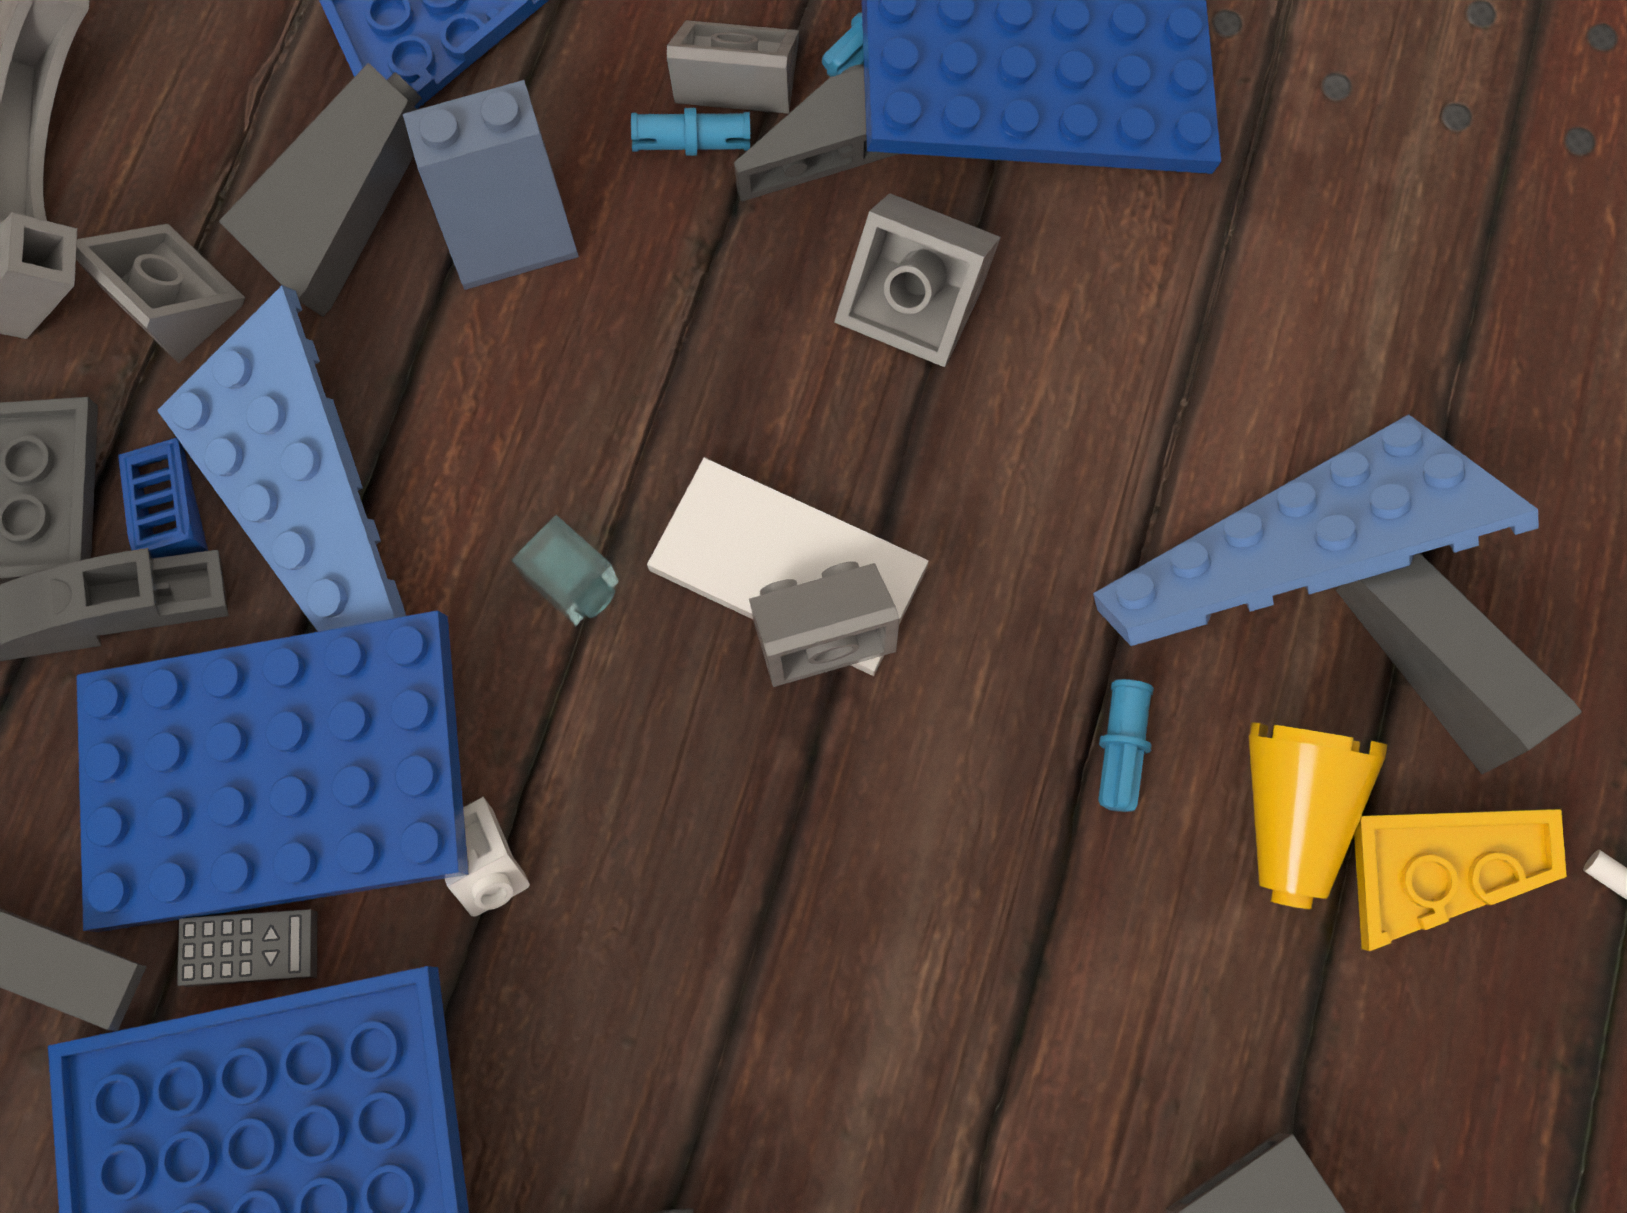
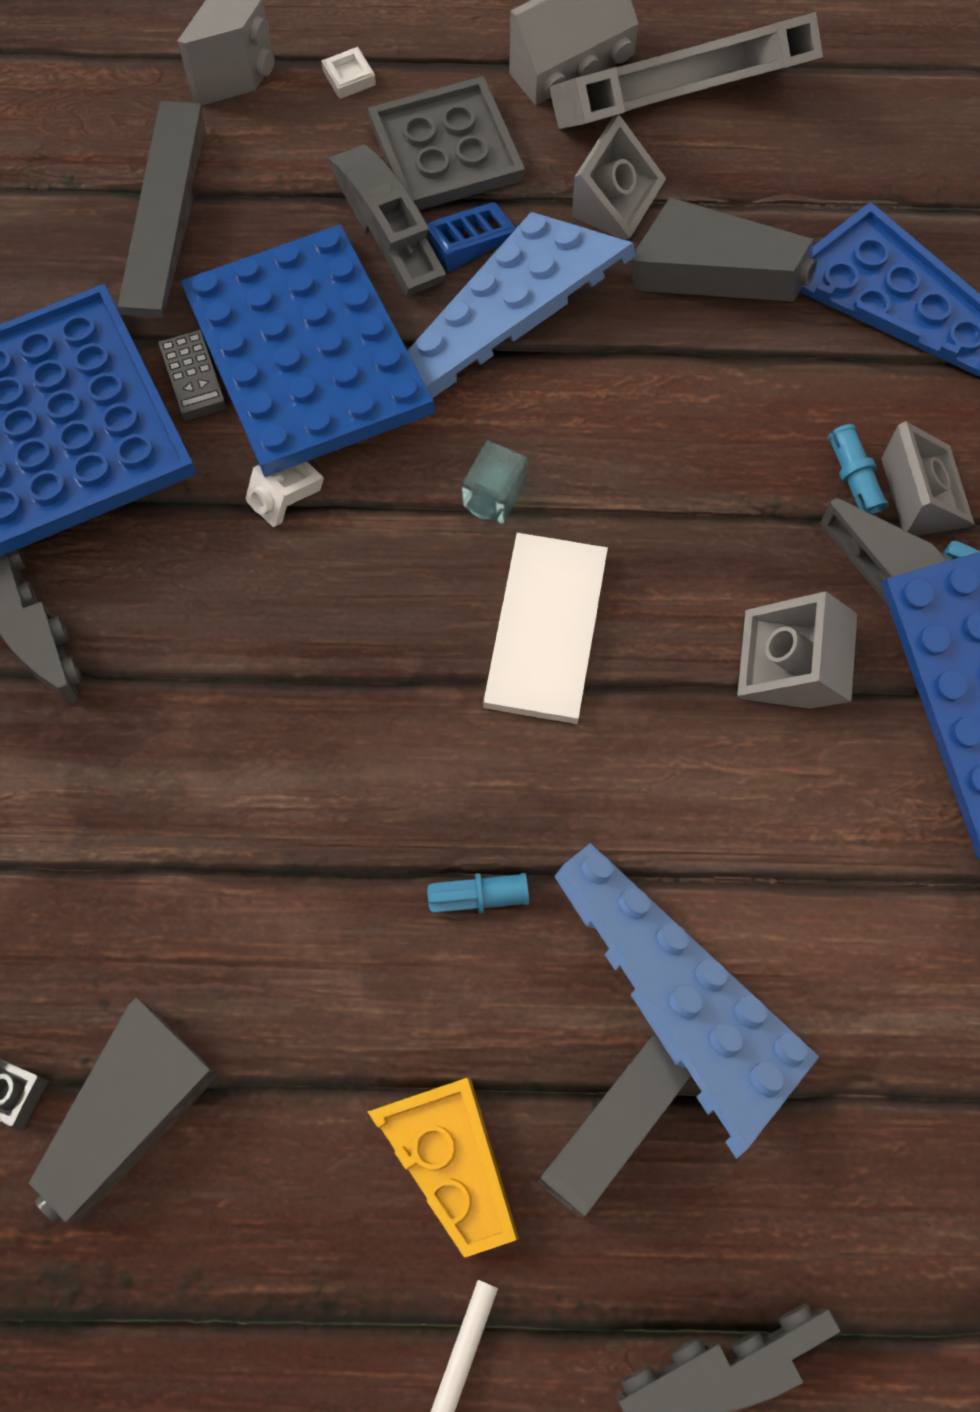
camera: 70 degrees right, 5 degrees down
sand blue slope [403,80,579,290] -> none
light grey slope [749,561,899,687] -> none
yellow cone [1249,722,1387,909] -> none

